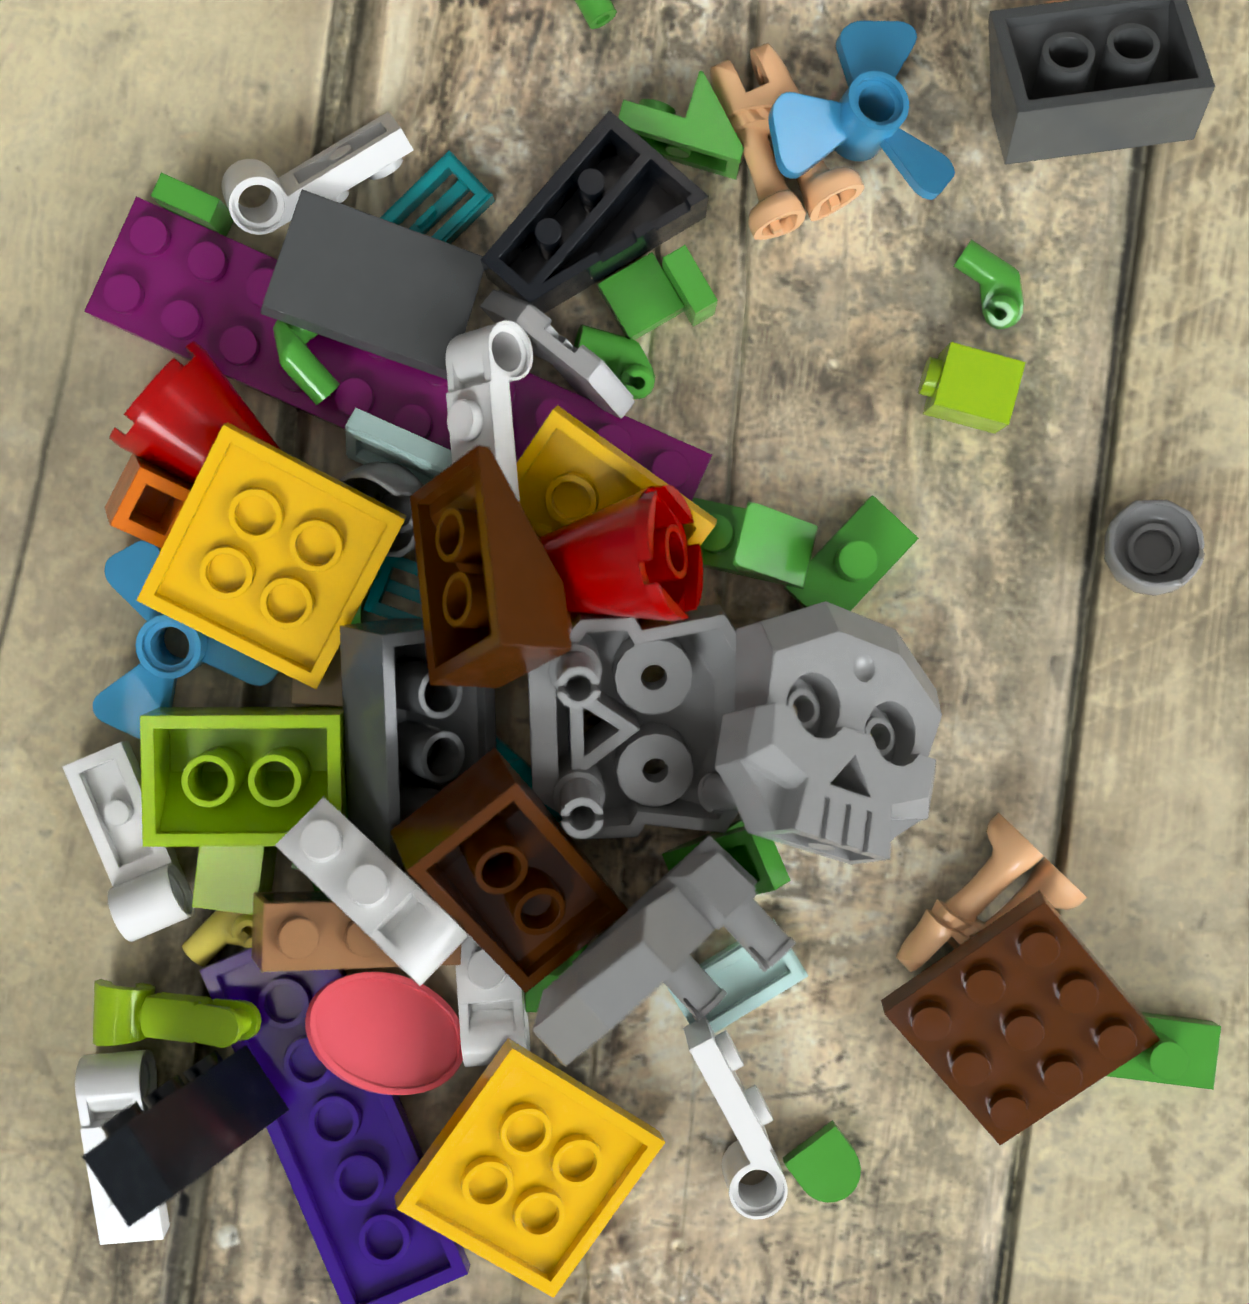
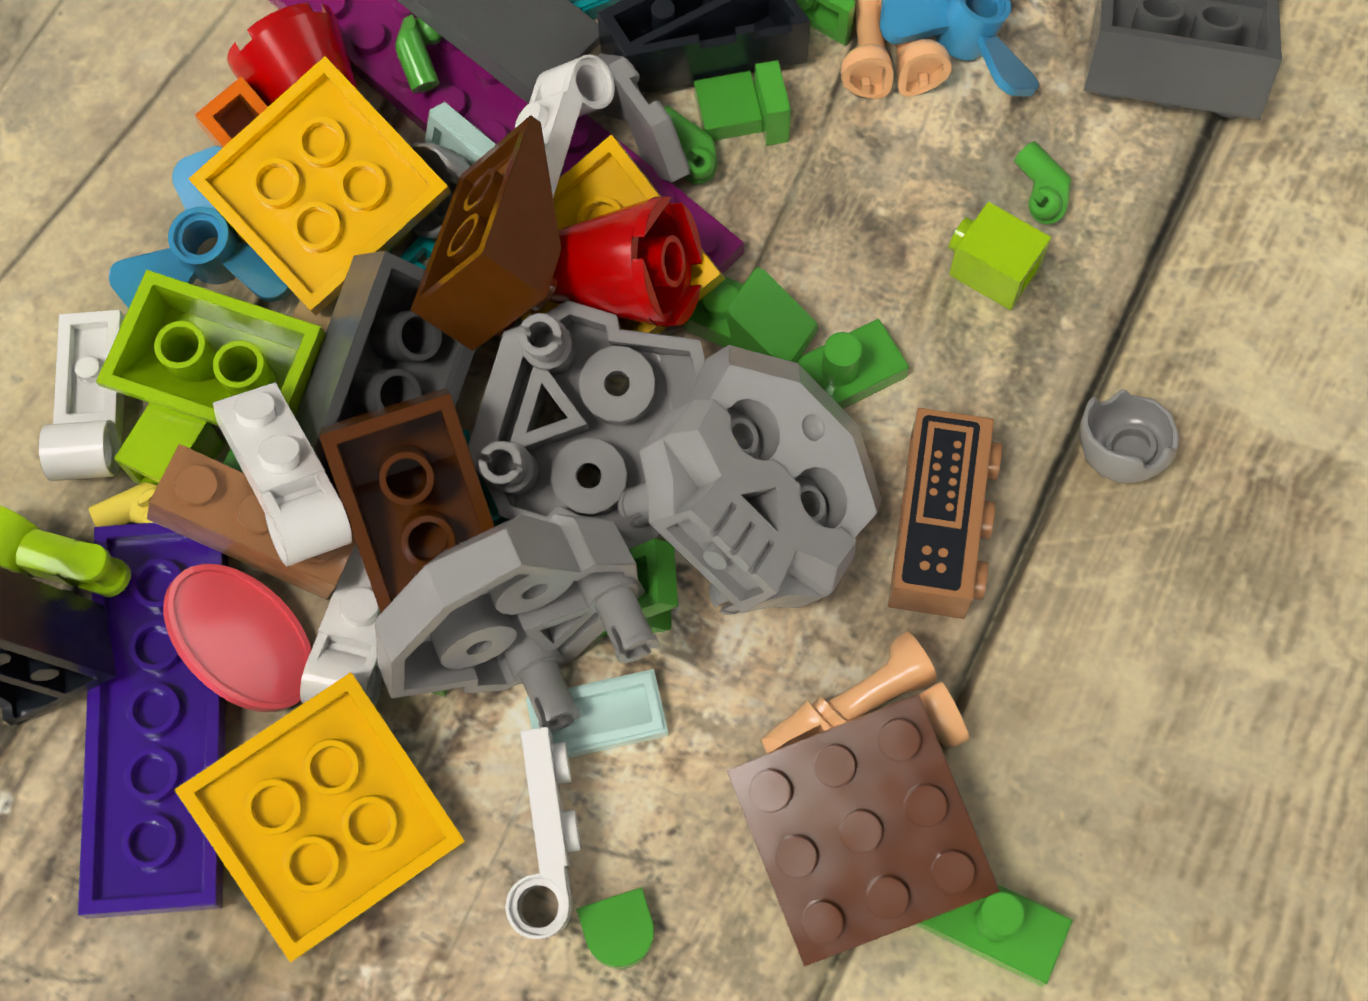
camera: 25 degrees right, 20 degrees down
none -> brick [888,408,1002,619]

